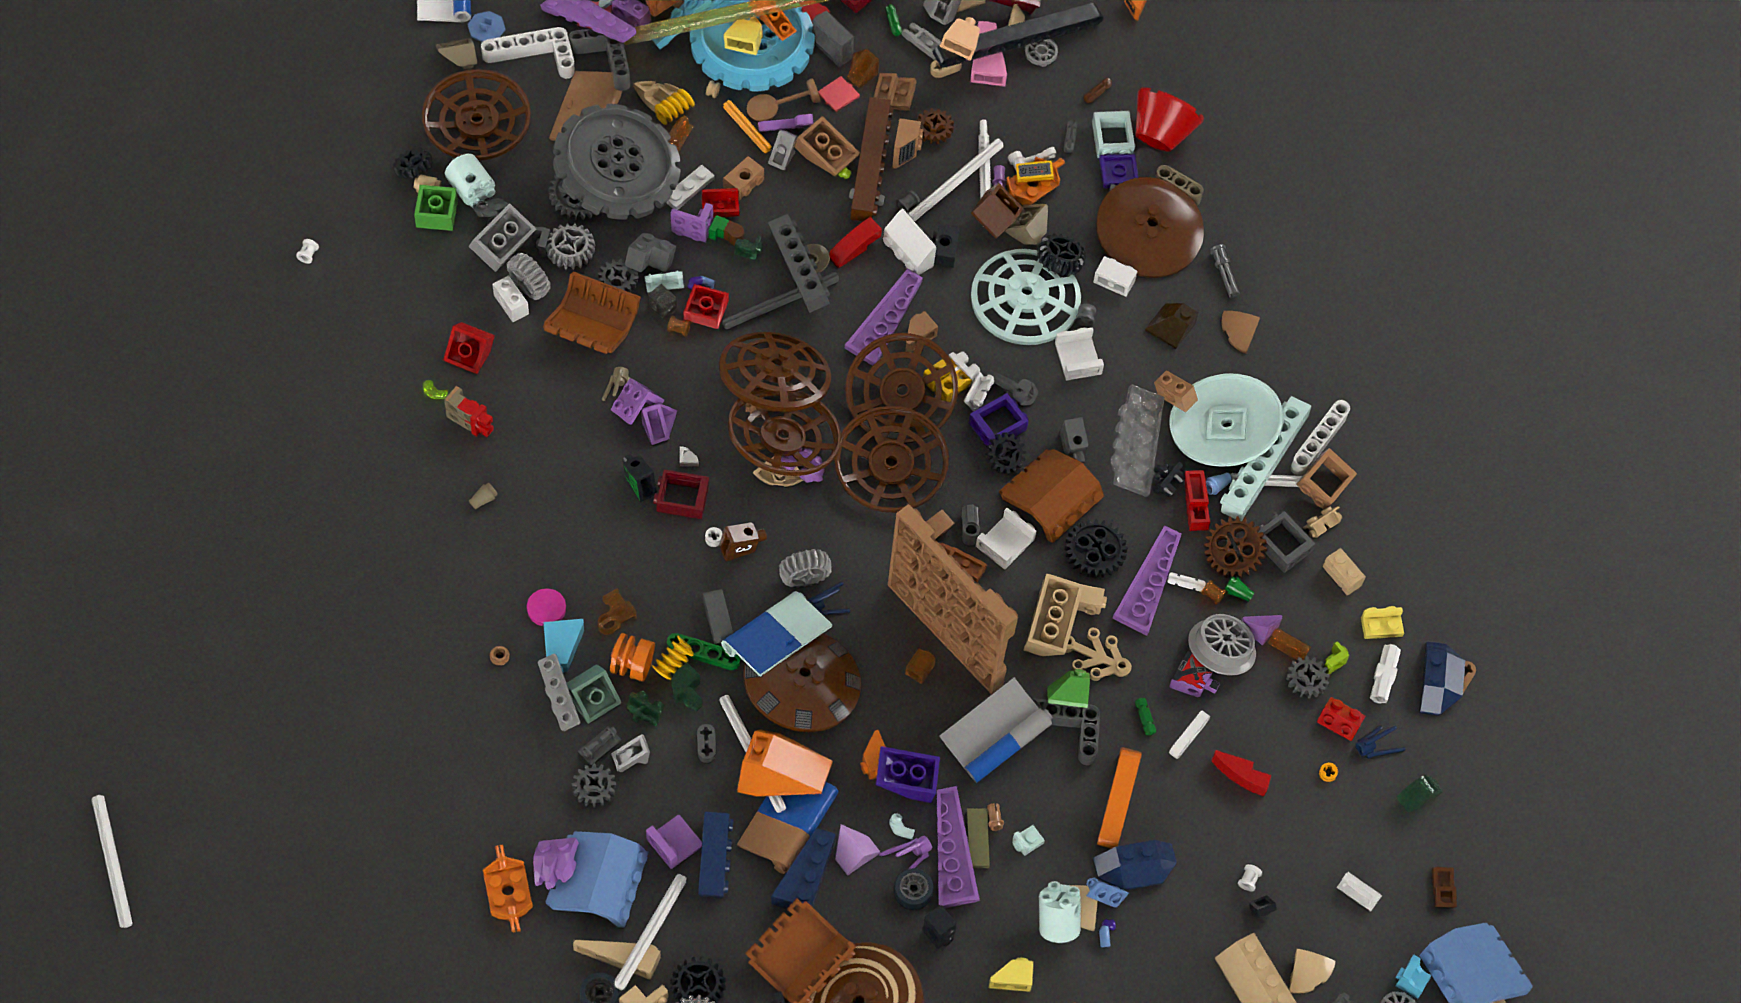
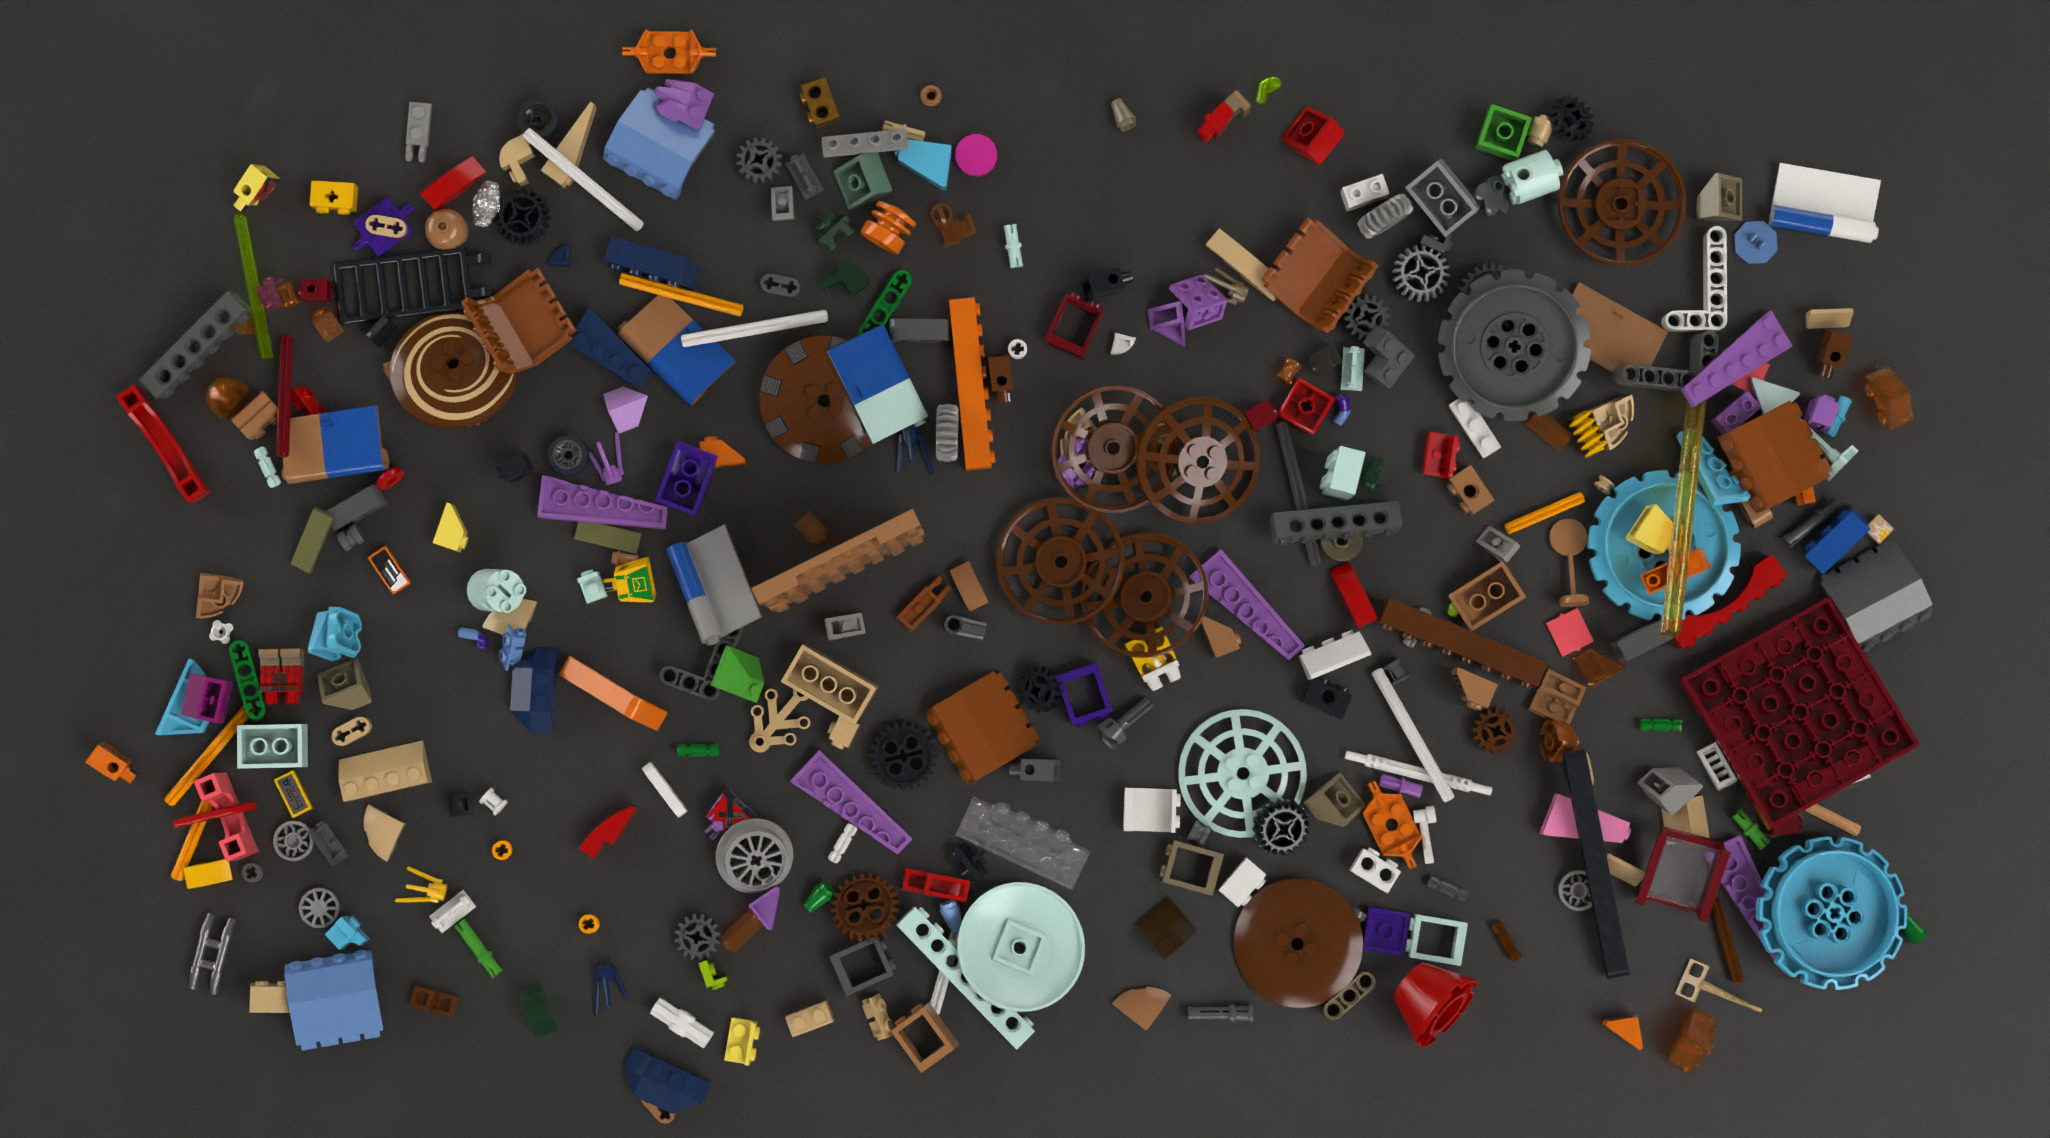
camera: 110 degrees right, 25 degrees up
medium lavender bracket [646,815,702,869] -> none
yellow piece [651,636,694,680] -> none
medium lavender bracket [671,203,713,242] -> none
leg [709,215,744,246] -> none
orange wedge [737,729,833,796] -> none
medium lavender beam [758,114,813,132] -> none
light aqua arm [889,813,915,839] -> none
light grey hinge [902,23,941,60] -> none
light nougat torso [940,17,980,60] -> none
white hinge [964,372,994,412] -> none
reddish brown slope [971,183,1024,239] -> none
white panel [976,508,1036,569] -> none
tile [1016,160,1054,182] -> none
medium nougat brick [1154,370,1198,412] -> none
clear orange bush [1201,580,1227,605] -> none
white beam [1291,400,1350,476] -> none
red bracket [1317,697,1366,741] -> none
none -> yellow plant [395,866,447,903]
none -> bright green pin [454,919,503,979]
none -> light orange bush [492,840,512,860]
none -> dark blue tile [549,244,571,267]
none -> torso [604,557,656,602]
none -> light orange axle [619,273,744,317]
none -> pearl gold brick [799,77,841,129]
none -> tan axle [882,120,925,141]
none -> orange brick [949,297,995,471]
none -> light aqua pin [1003,224,1023,268]
none -> dark tan window [1159,840,1224,896]
none -> tan slope [1206,228,1276,302]
none -> dark red brick [1243,400,1278,432]
none -> light aqua brick [1319,446,1366,501]
none -> white brick [1349,847,1401,893]
none -> dark orange cylinder [1540,720,1579,762]

